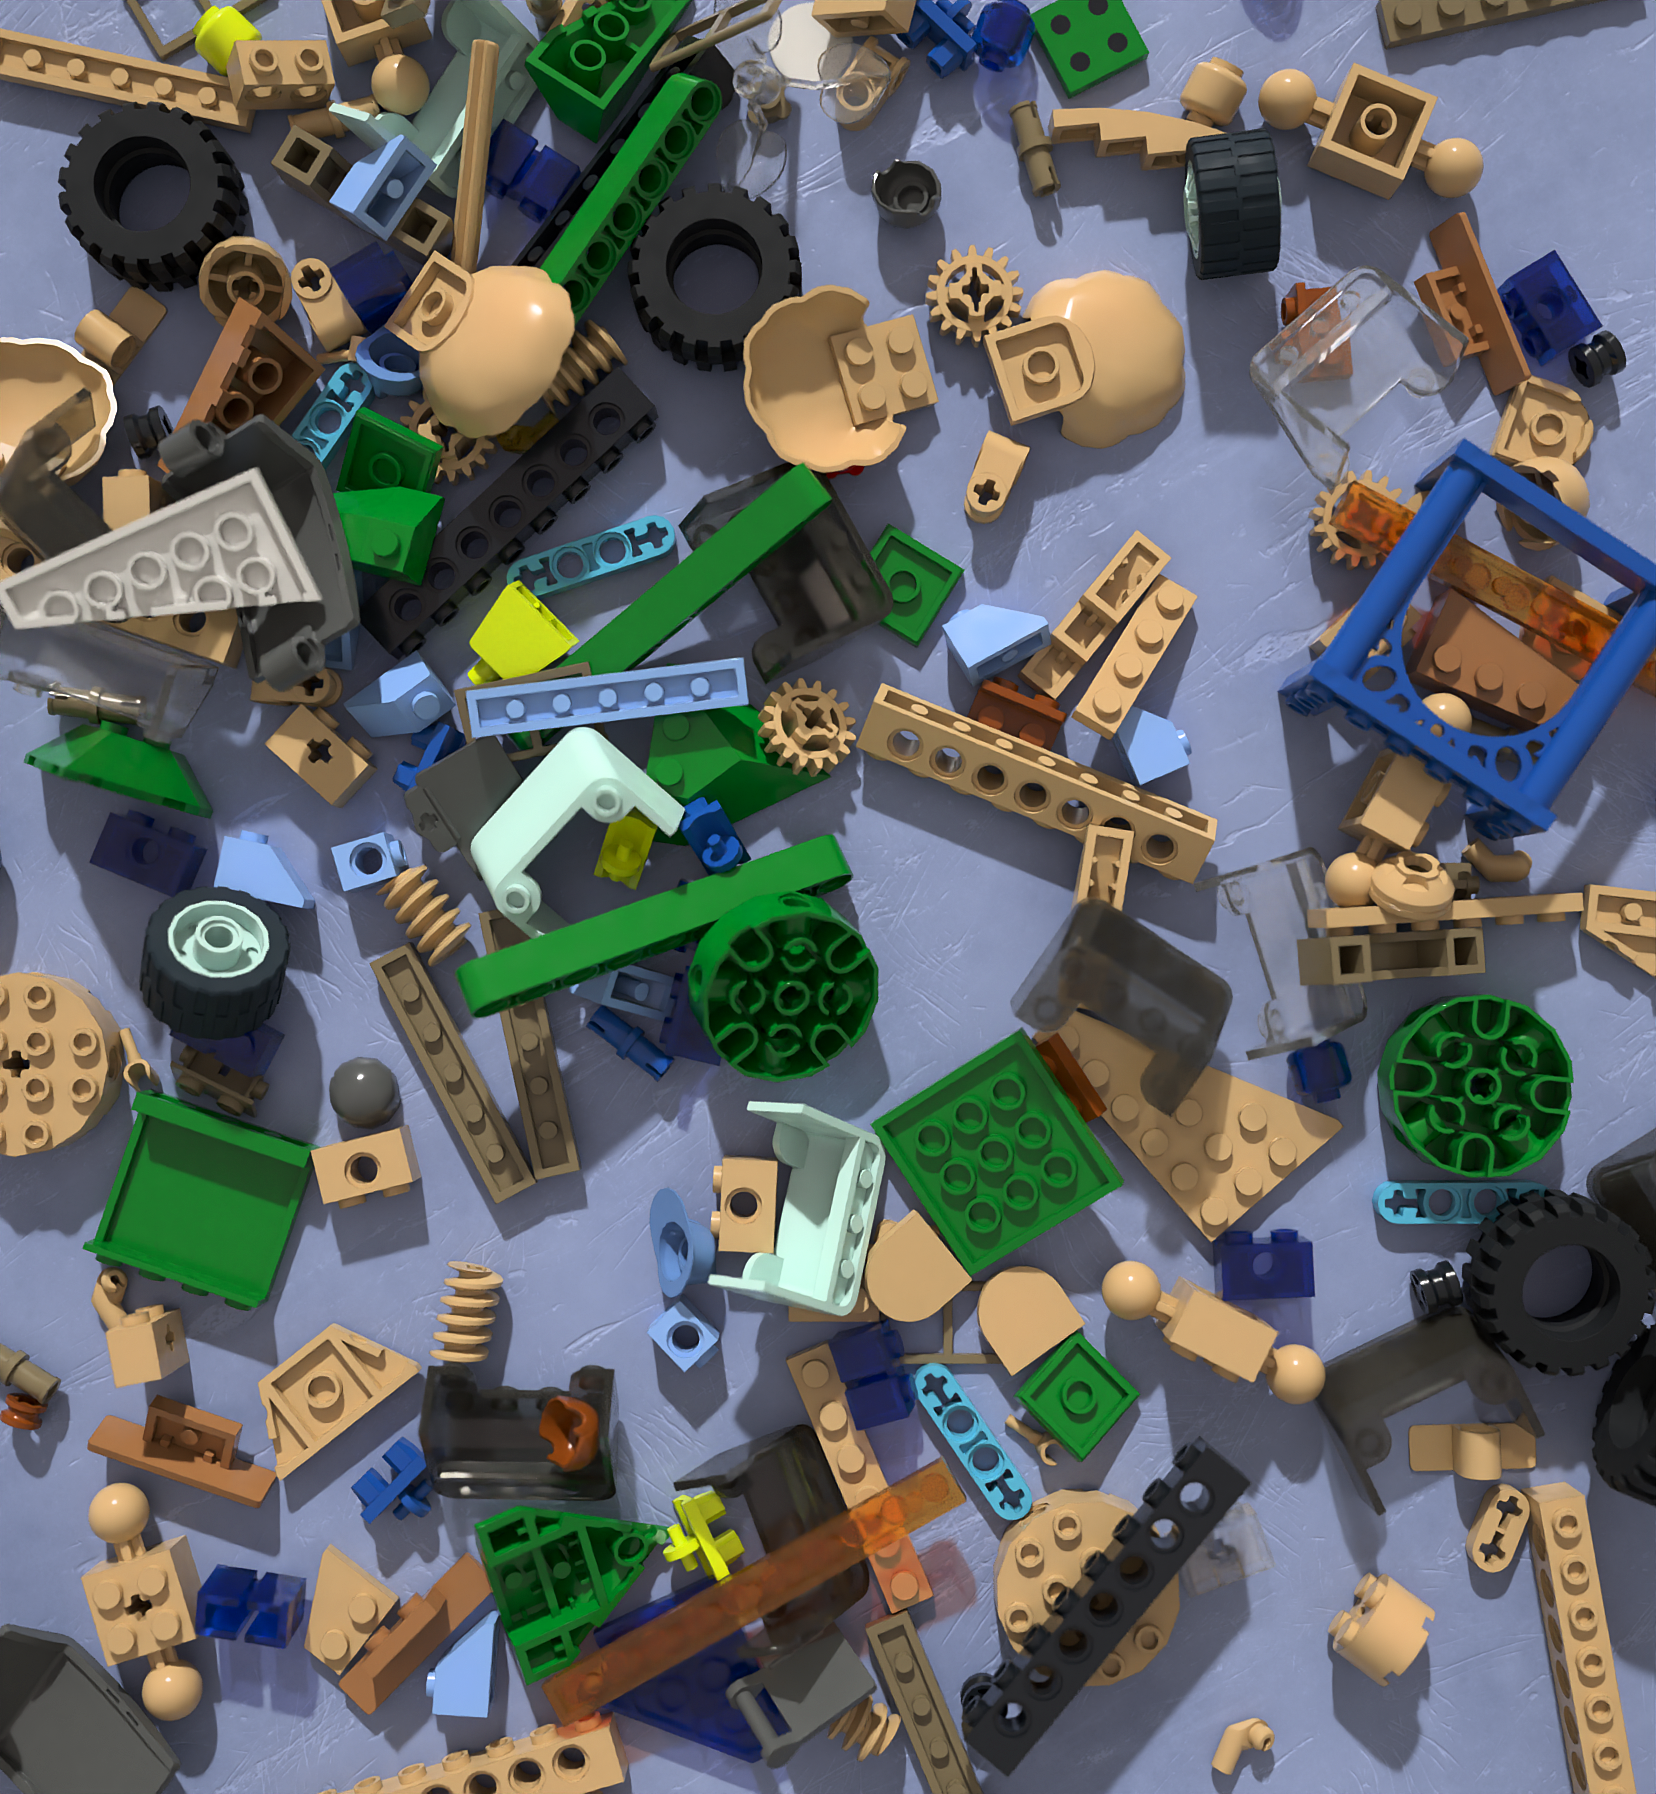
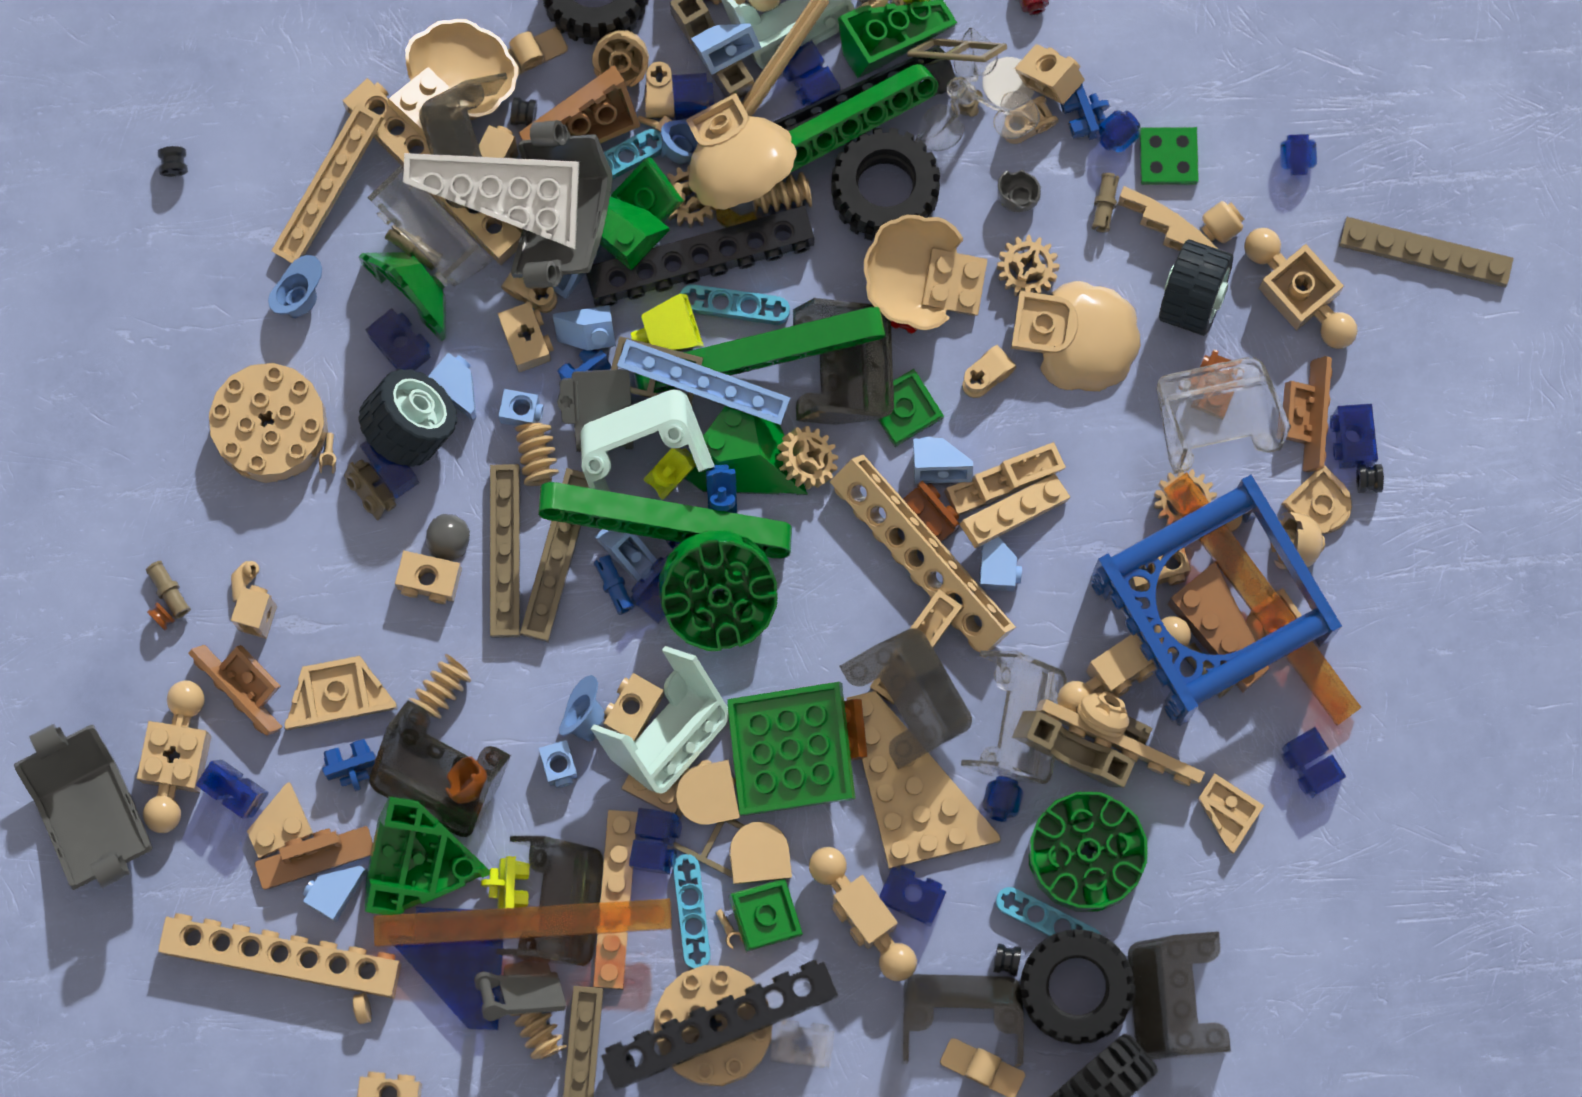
camera: 30 degrees right, 10 degrees down
green panel [83,1089,320,1311] -> none
tan arm [1461,838,1532,882] -> none

